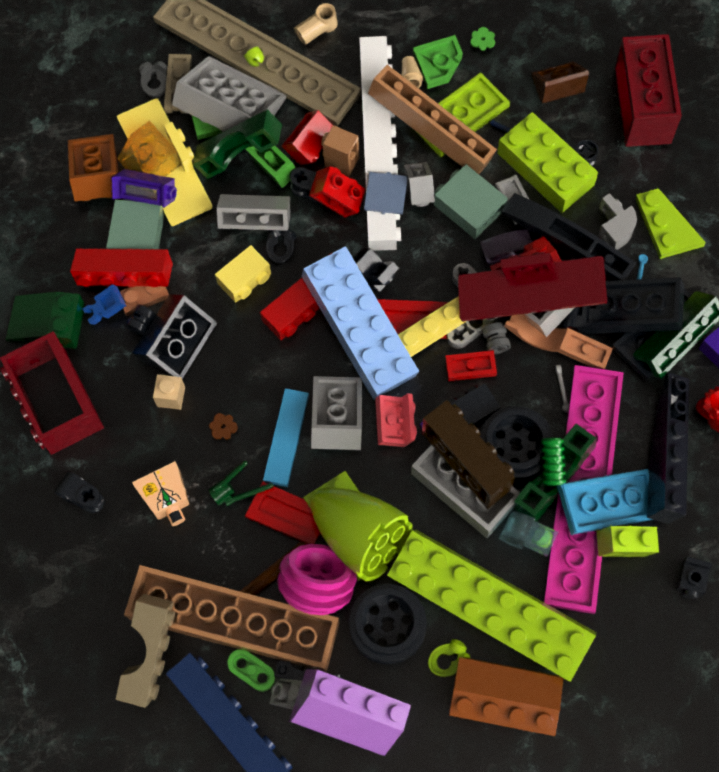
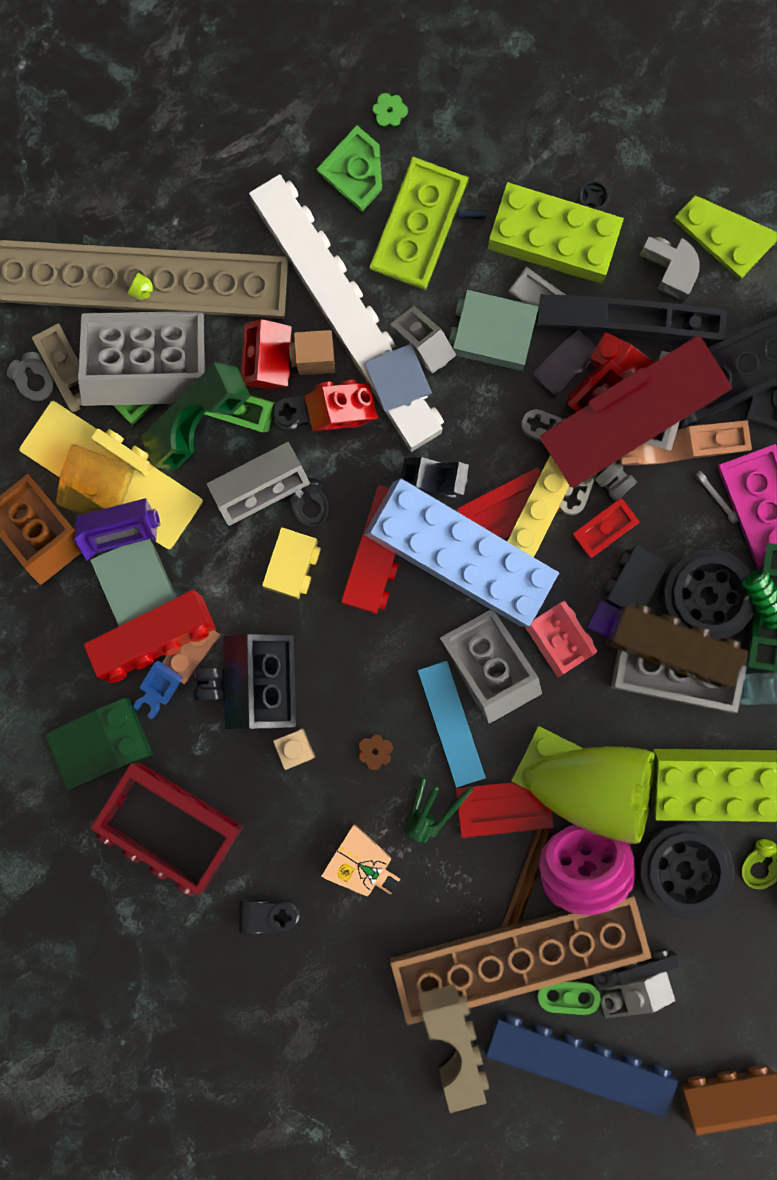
camera: 35 degrees left, 15 degrees up
medium lavender slope [289,670,411,756] -> none
tan piece [294,3,338,45] -> none
medium nougat brick [368,65,497,174] -> none
tan cone [401,56,423,88] -> none
reddish brown slope [531,61,589,103] -> none
dark red hose [614,34,682,147] -> none
dark azure hinge [637,254,648,279] -> none

